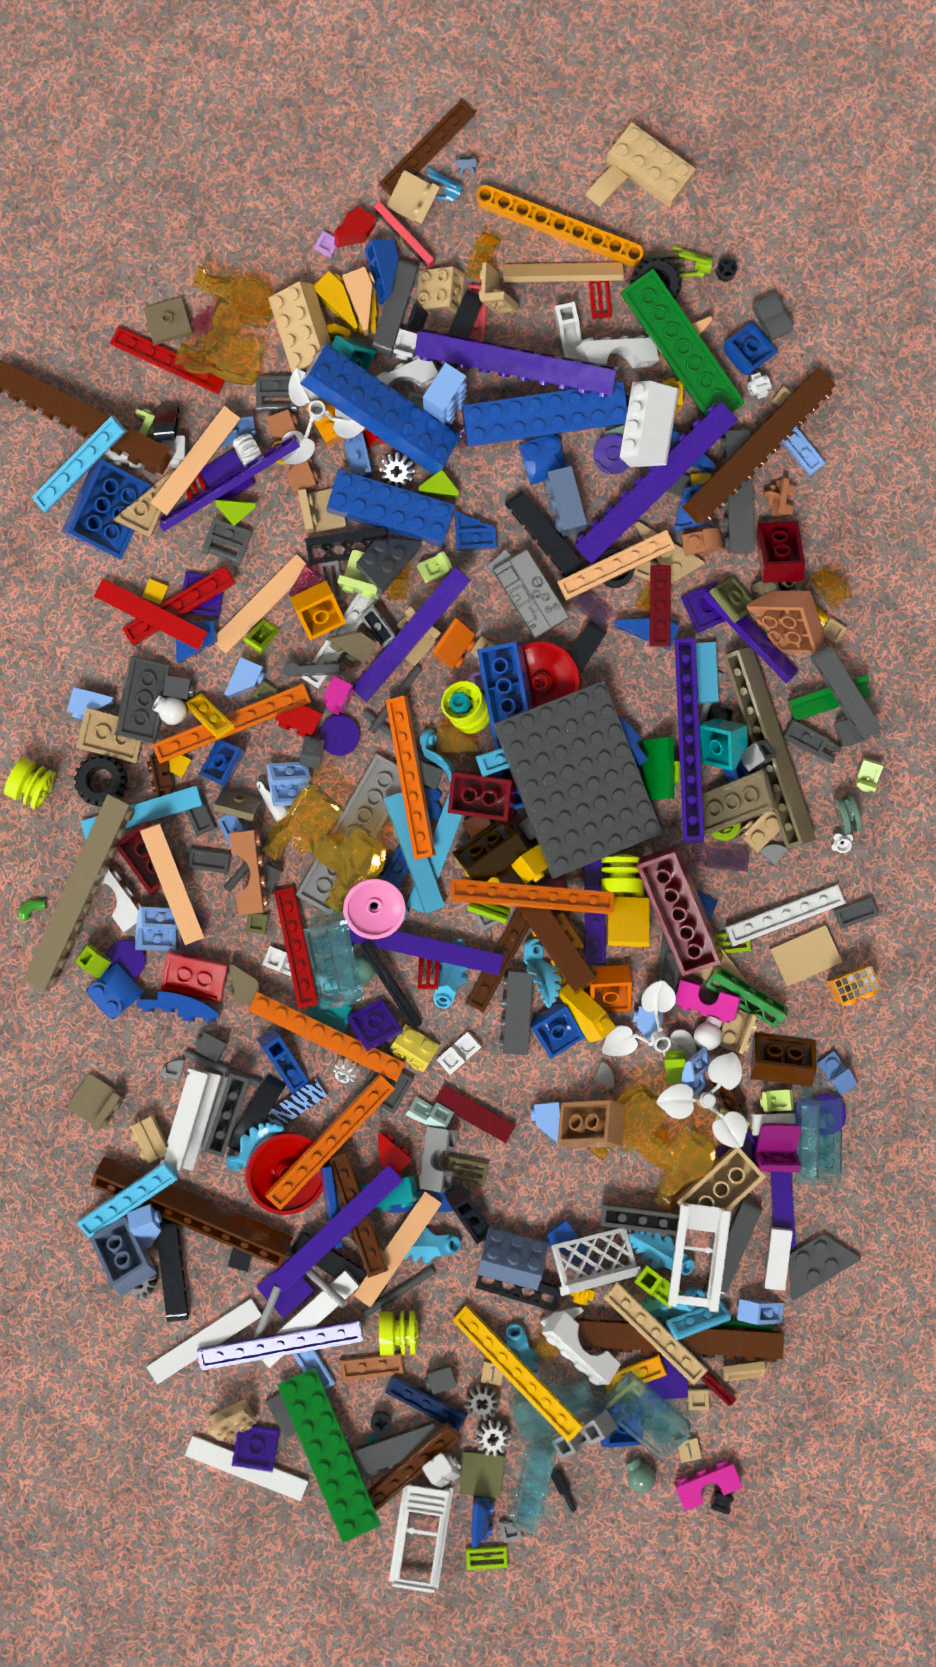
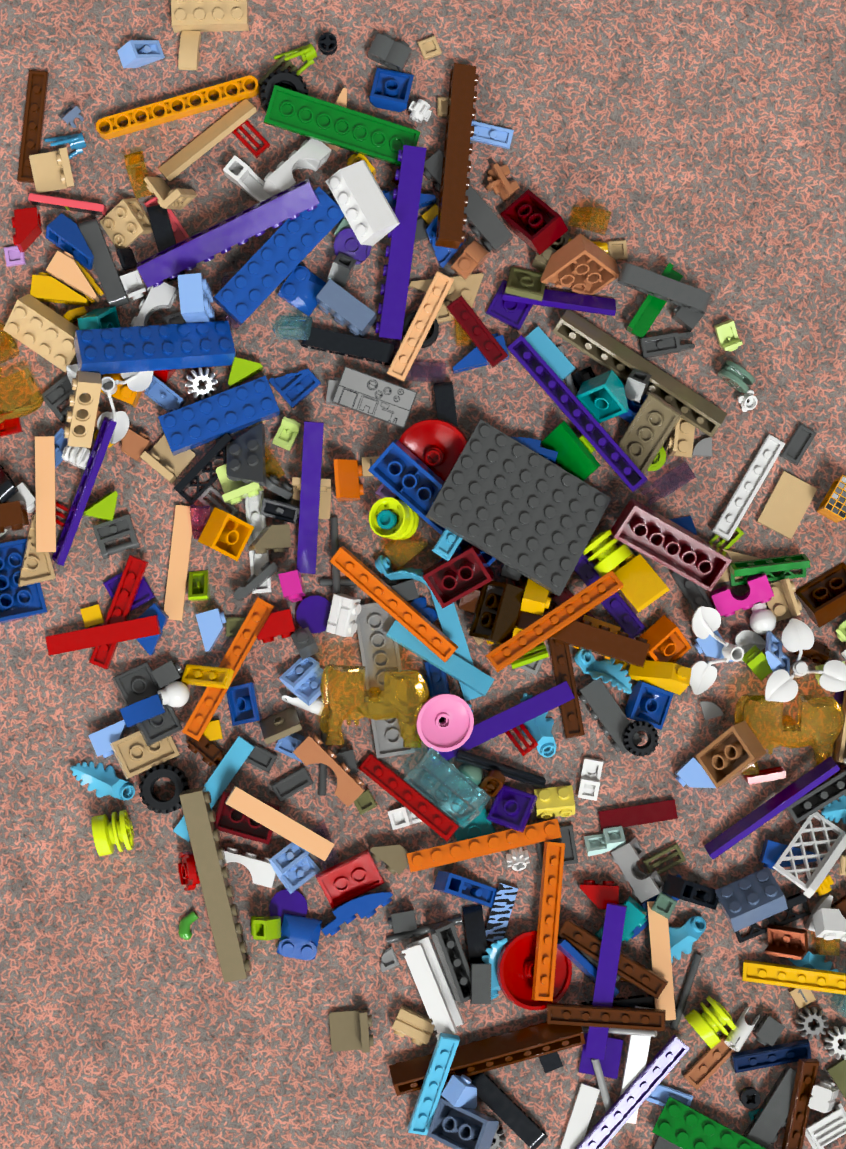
camera: 35 degrees left, 0 degrees up
dark purple tile [200,450,255,500] -> none
none -> tan brick [64,371,102,448]
none -> medium azure plant [71,761,135,801]
none -> light blue slope [117,40,165,68]
none -> blue slope [120,694,166,728]
none -> red plate [178,851,200,891]
none -> dark grey plate [265,474,294,499]
none -> clear light blue slope [272,316,313,340]
none -> white brick [326,593,361,637]
none -> dark grey brick [327,252,357,287]
none -> tan tile [417,35,442,61]
none -> dark grey tile [470,963,491,1004]
none -> reddish brown plate [479,770,506,797]
none -> reddish brown tile [547,1003,666,1031]
none -> black tyre [622,721,659,757]
none -> sand green tile [651,892,678,919]
none -> dark purple tile [704,756,840,859]
none -> white piece [724,1006,760,1052]
none -> tile [744,766,786,785]
none -> copper bracket [765,924,809,960]

